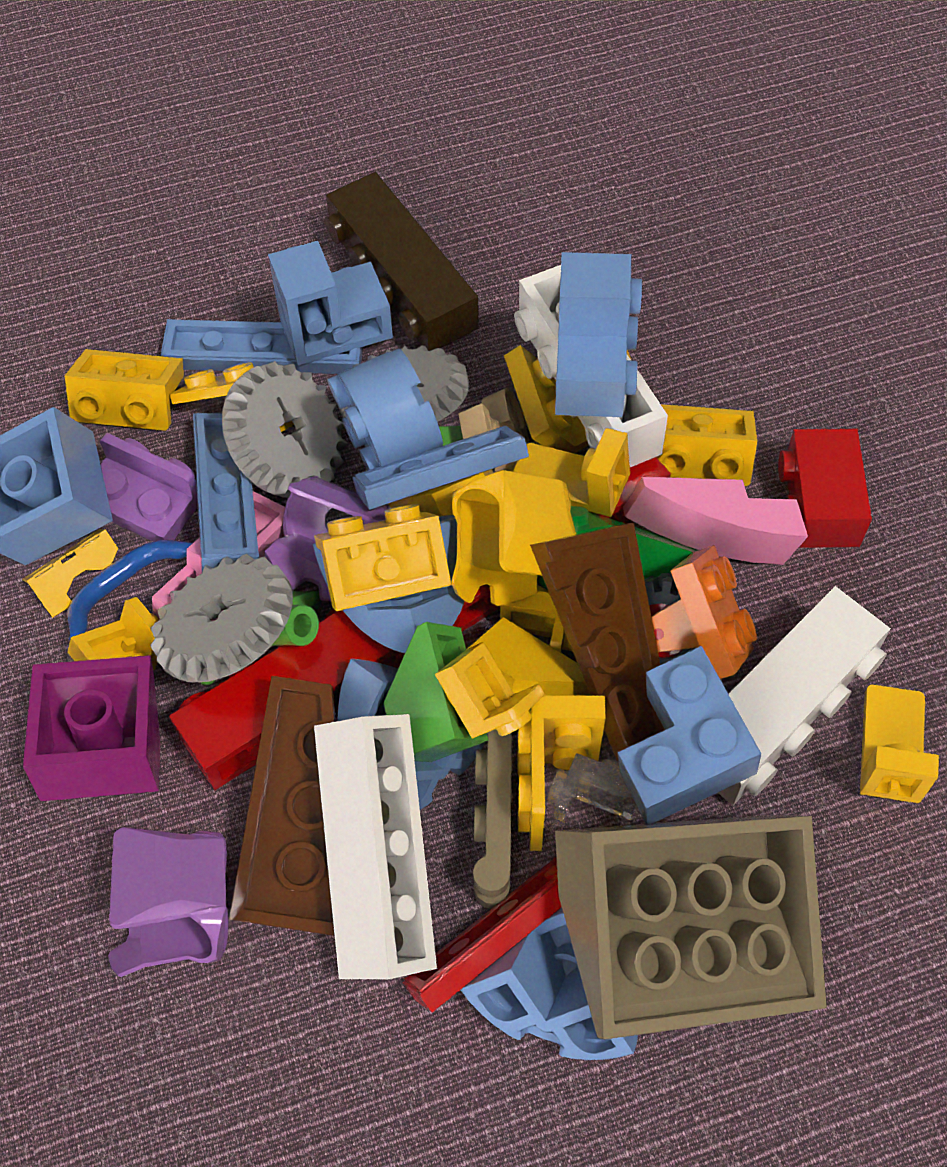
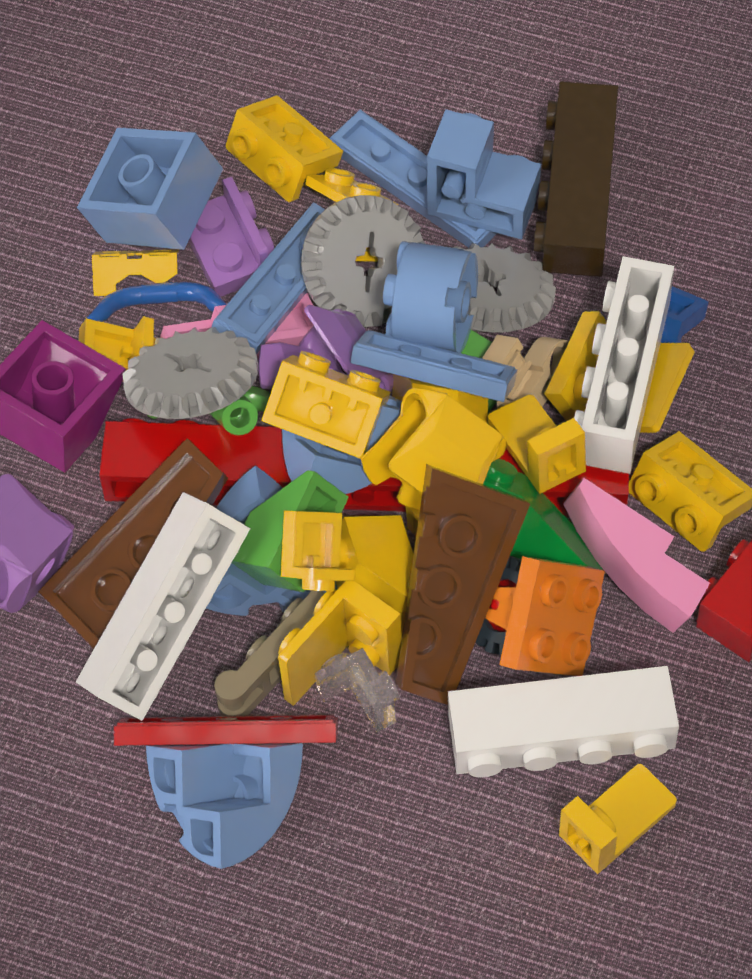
camera: 40 degrees right, 0 degrees up
medium blue brick [555,252,642,417] -> none
dark tan slope [555,815,827,1040] -> none
medium blue brick [618,646,762,824] -> none

